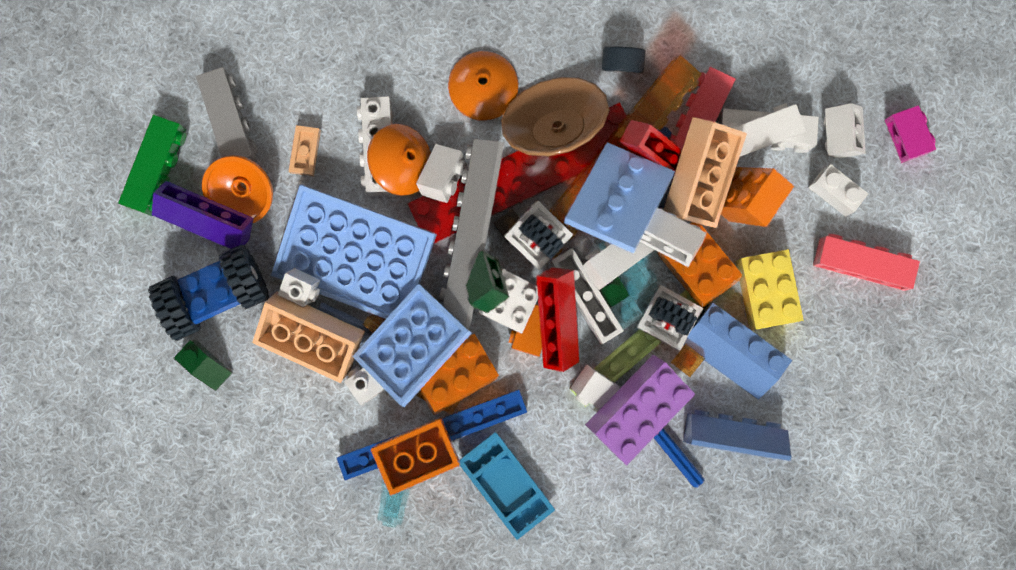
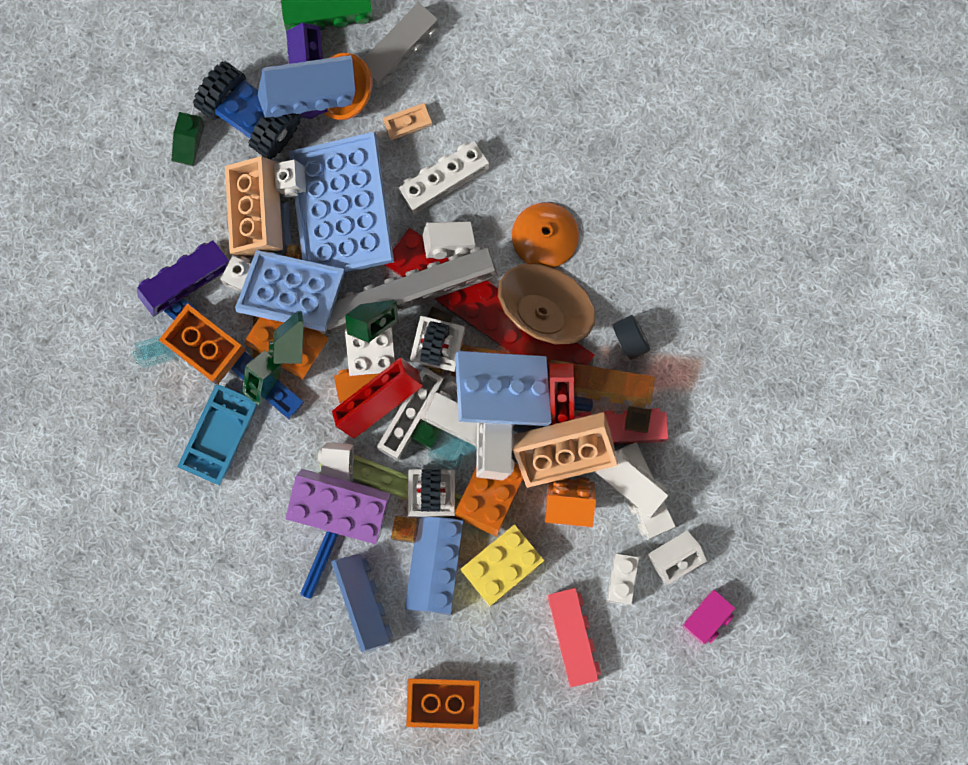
camera: 65 degrees right, 5 degrees down
orange dish [367,124,431,196] -> none
clear light blue brick [610,296,644,329] -> none
none -> dark purple brick [137,240,229,317]
none -> dark green slope [242,350,282,406]
none -> medium blue slope [257,55,355,118]
none -> dark green slope [268,311,304,364]
none -> orange brick [406,678,480,729]
none -> dark brown plate [624,406,651,433]

